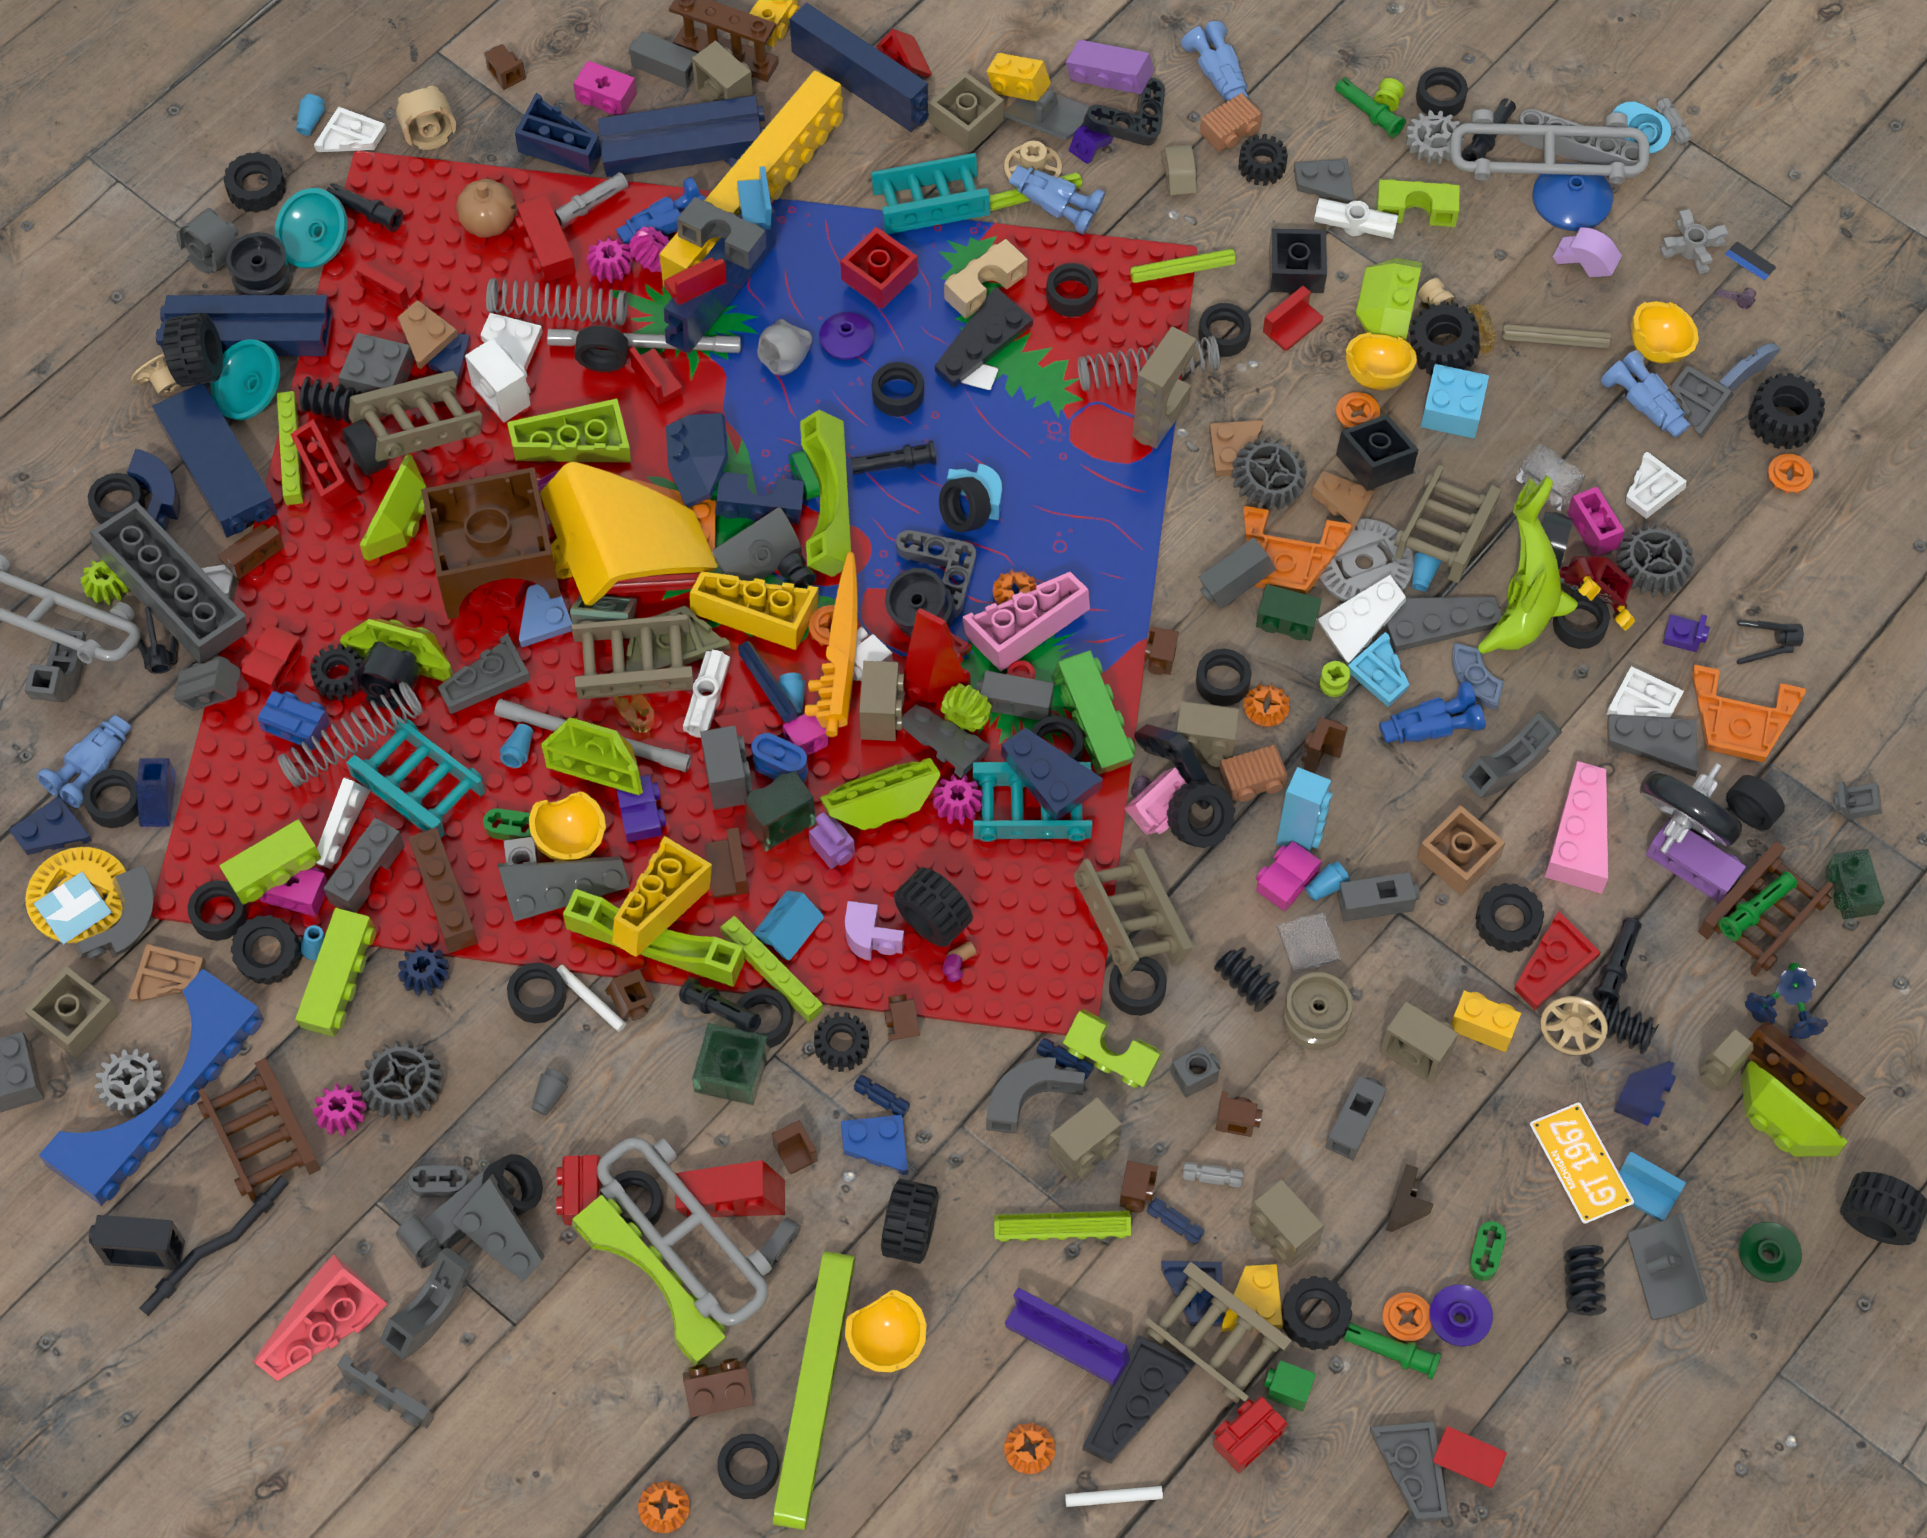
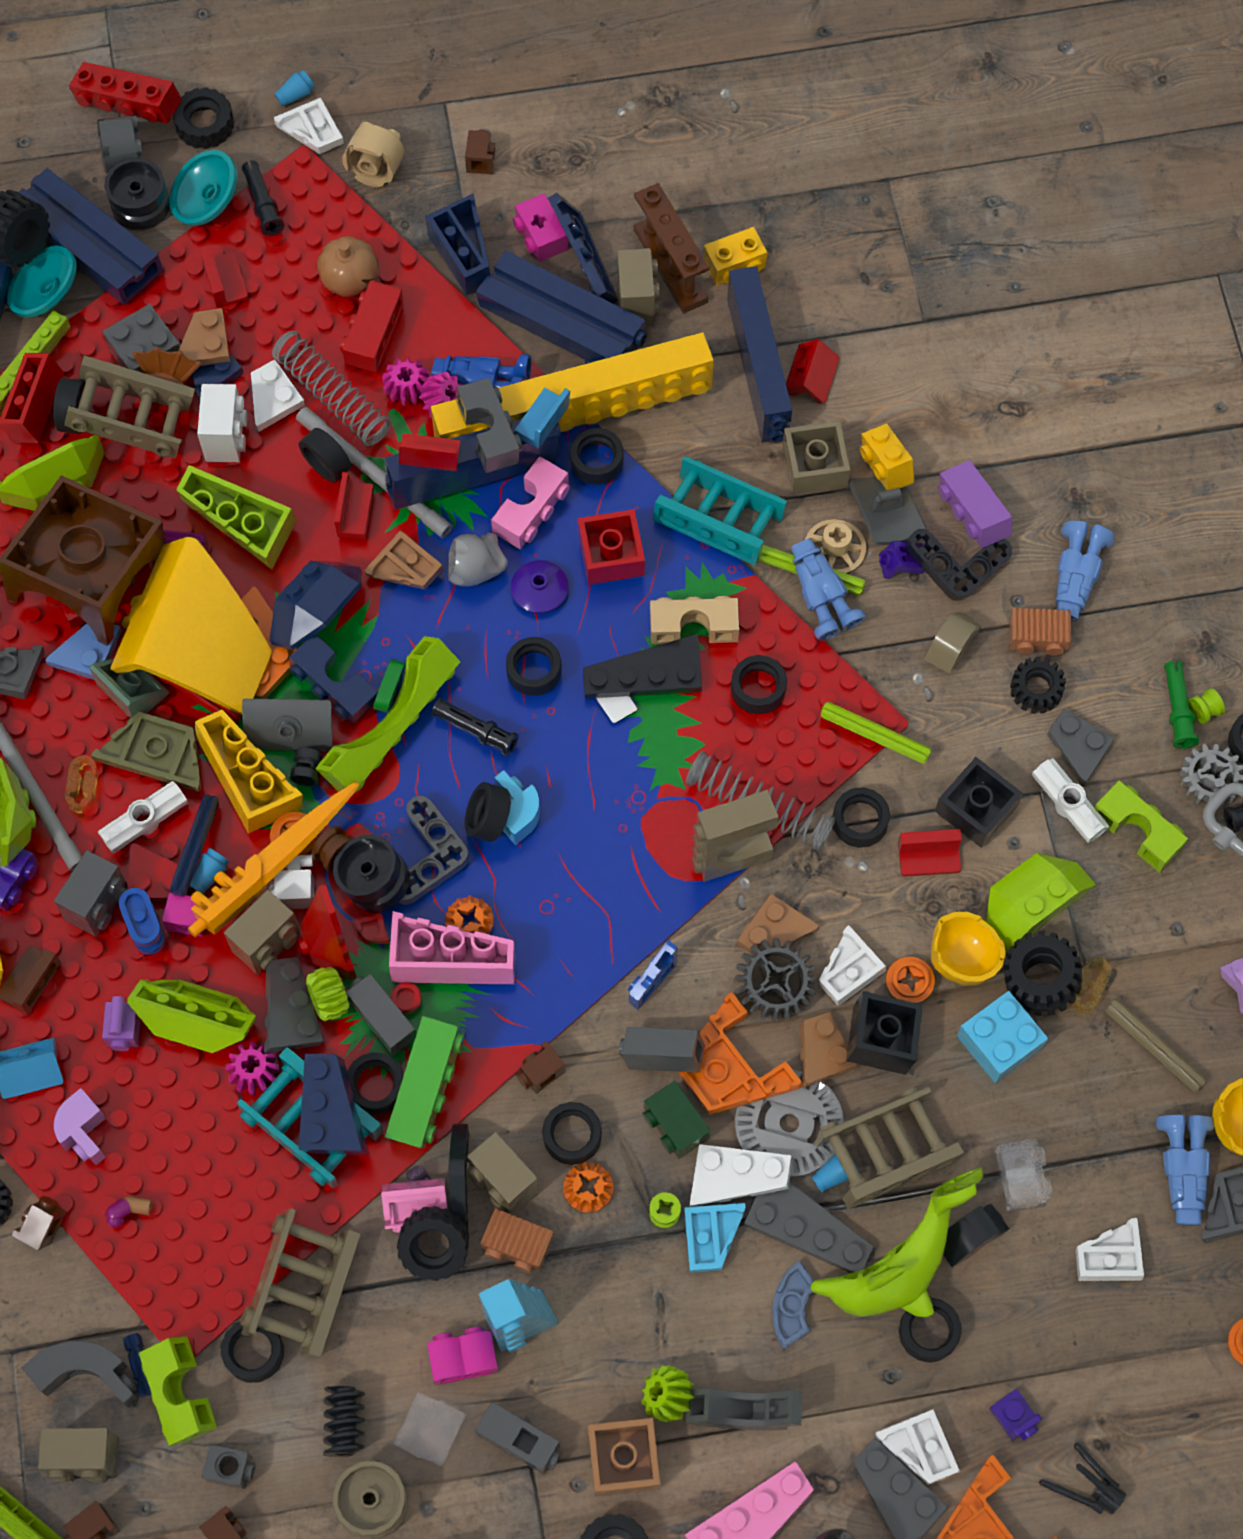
camera: 40 degrees right, 5 degrees up
black piece [300,376,362,424] -> none
light grey pin [553,172,628,226] -> none
dark tan fence [571,613,694,700] -> none
dark grey brick [629,31,698,88] -> none
clear green brick [744,771,816,852] -> none
black tyre [893,867,973,947] -> none
reddish brown bracket [1301,717,1348,774] -> none
dark azure cone [1304,861,1350,902] -> none
blue piece [1379,681,1486,744] -> none
tan wheel [1418,278,1456,306] -> none
dark red torso [1559,556,1635,631] -> none
dark pink brick [1567,486,1625,557] -> none
dark grey gear [1616,523,1695,597] -> none
none -> red brick [69,62,182,124]
none -> dark orange arm [133,347,201,386]
none -> reddish brown wheel [312,826,354,874]
none -> medium nougat wing [364,530,444,590]
none -> bright pink arch [491,456,570,550]
none -> dark blue wing [548,193,618,303]
none -> black tyre [570,428,624,485]
none -> blue wing [628,940,678,1010]
none -> lime gear [641,1365,695,1423]
none -> white wing [819,925,886,1006]

